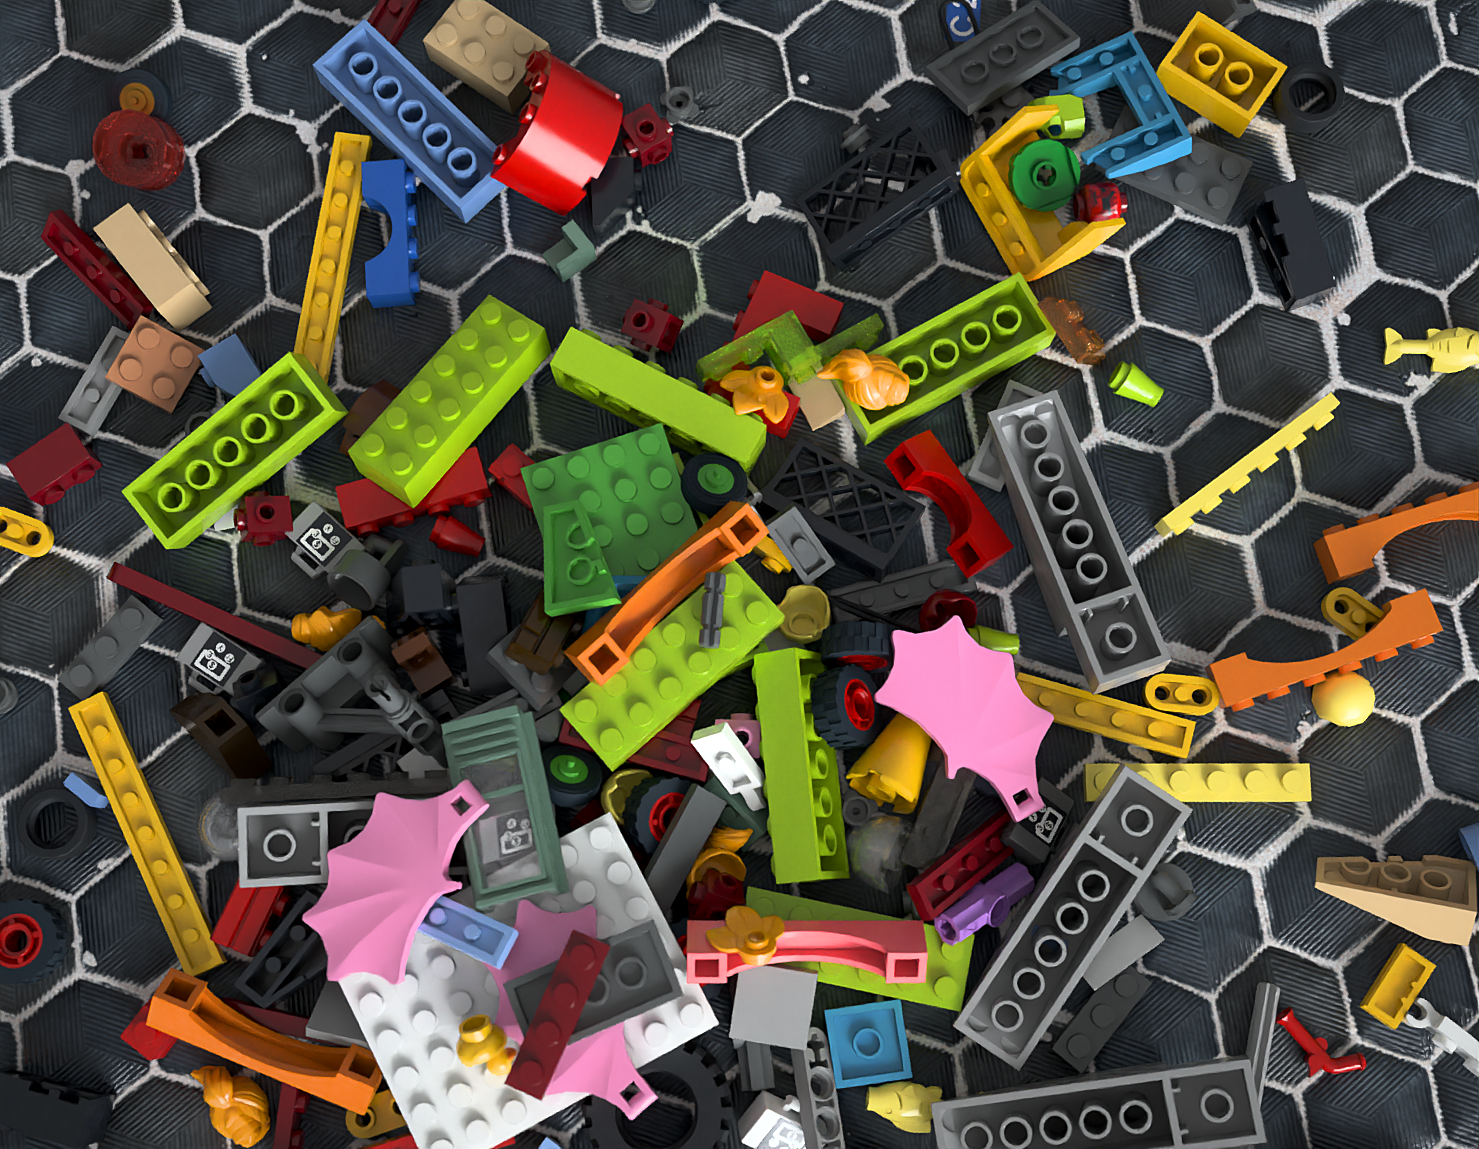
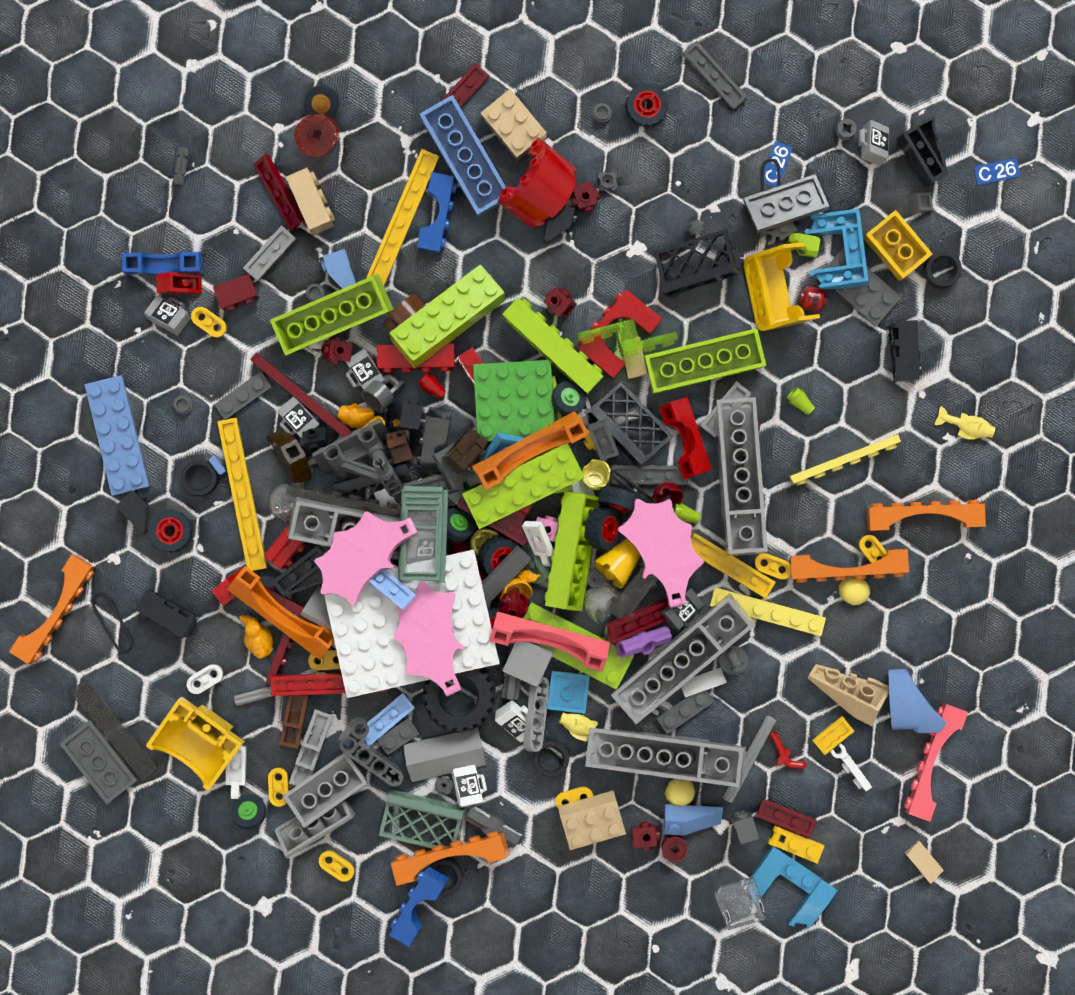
camera: 15 degrees right, 10 degrees up
nougat plate [105,315,205,414] -> none
yellow animal [456,1014,517,1076] -> none
dark grey plate [503,919,684,1046] -> none
dark red plate [504,929,611,1101] -> none
sand green panel [543,220,597,283] -> none
bright green wing [543,499,622,617] -> none
dark grey axle [699,572,726,649] -> none
light orange plate [706,906,785,966] -> none
light orange plate [720,366,789,424] -> none
light orange hair [817,348,910,410] -> none
green plate [1008,139,1080,212] -> none
clear orange plate [1037,295,1106,365] -> none

